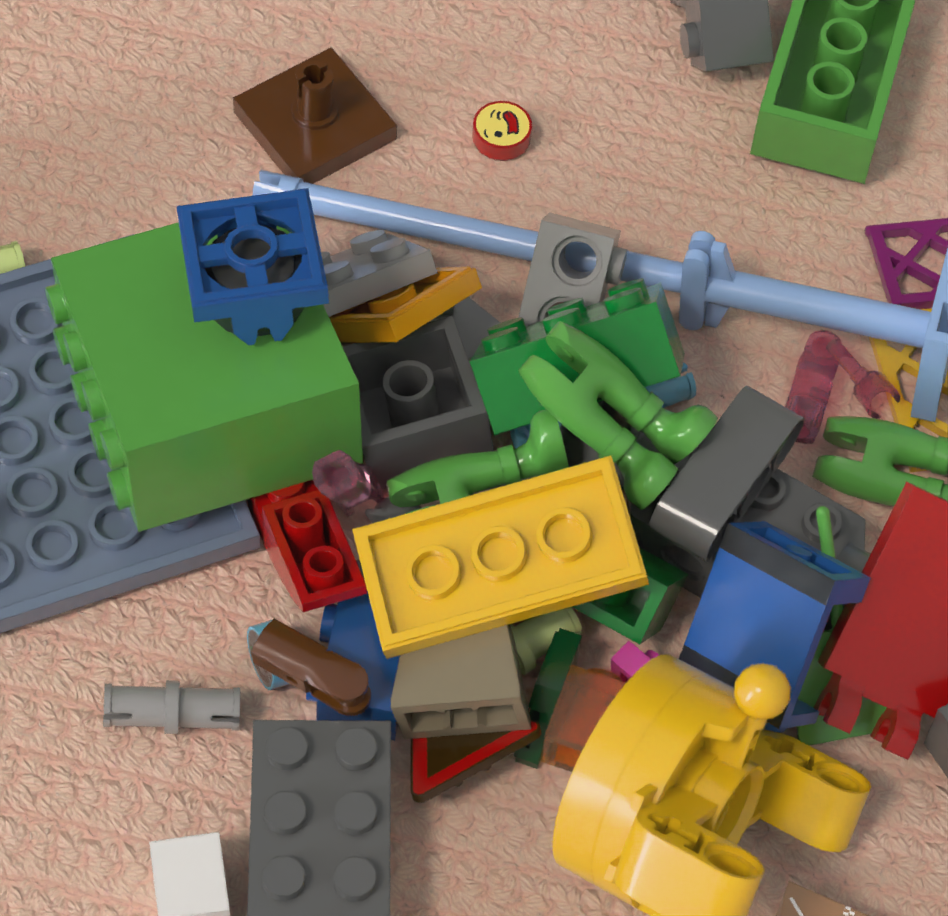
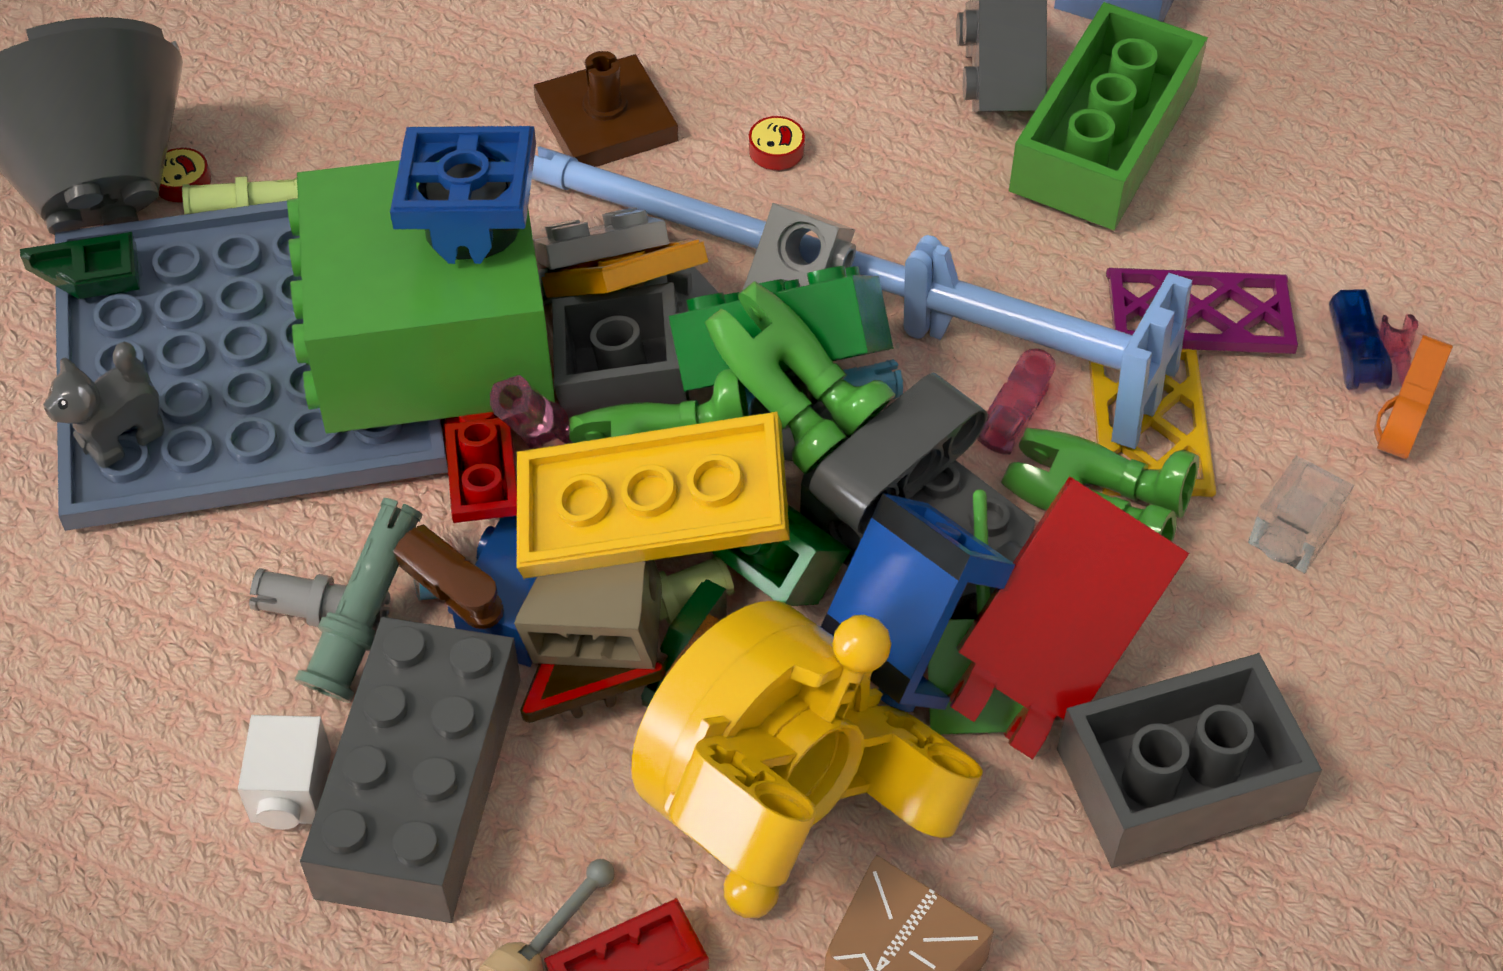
camera: 15 degrees right, 5 degrees down
clear pink hand [826,338,900,419] -> none
none -> sand green pin [294,498,423,703]

